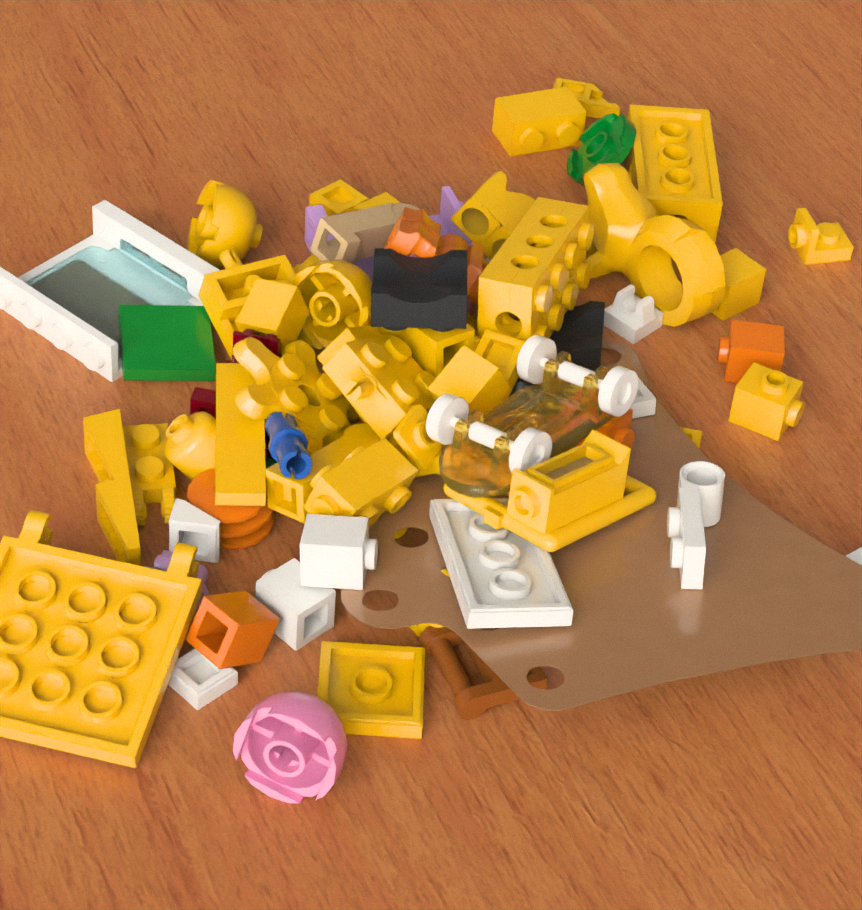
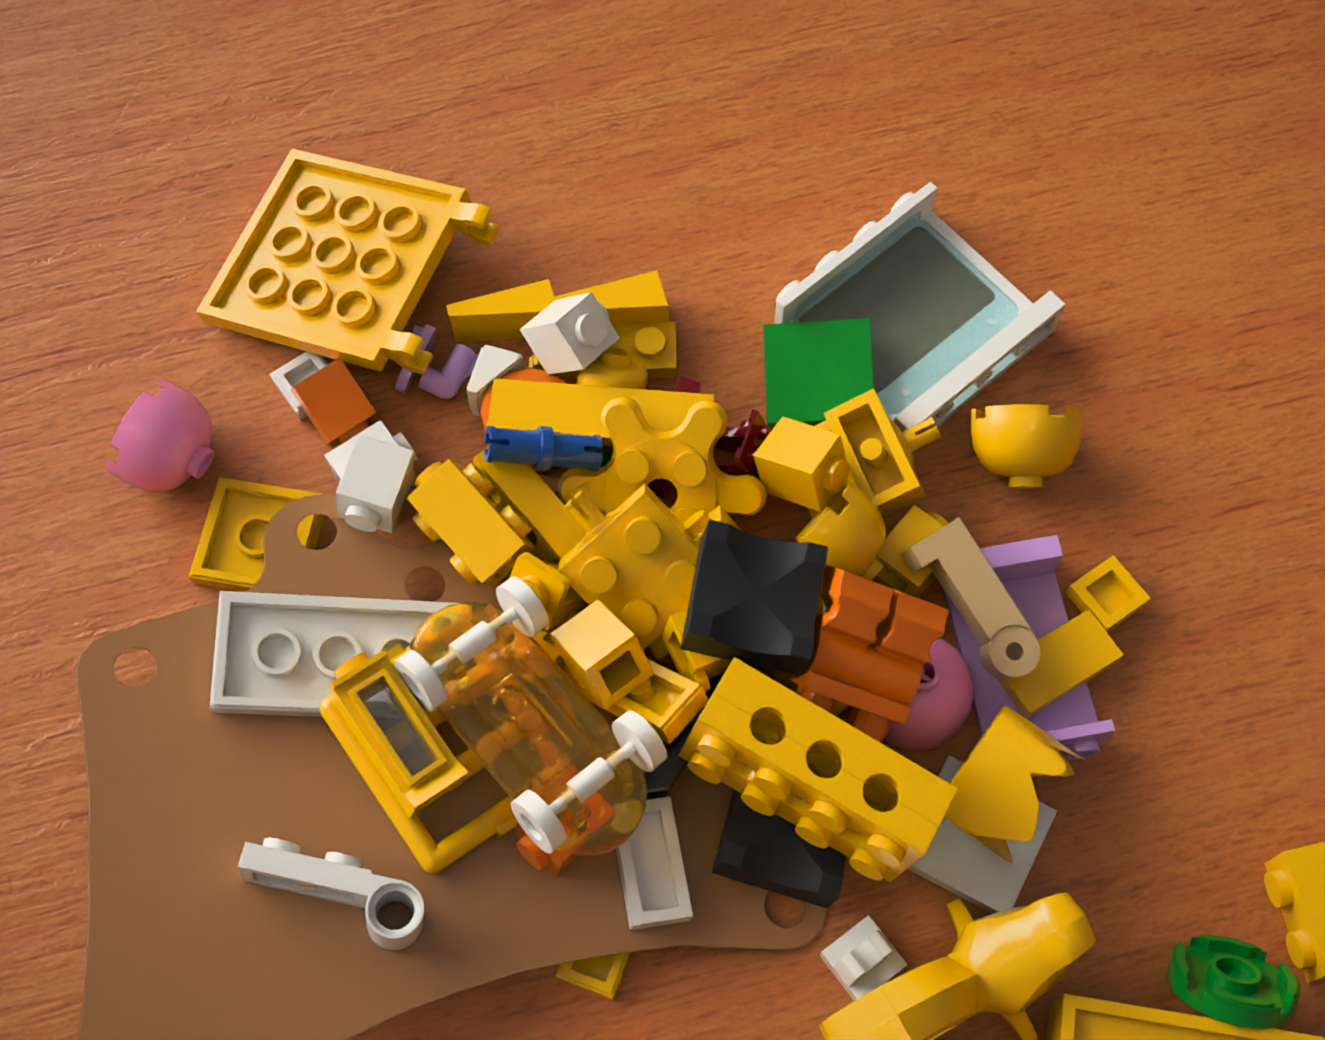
camera: 105 degrees right, 25 degrees up
none -> white brick [520,292,620,375]

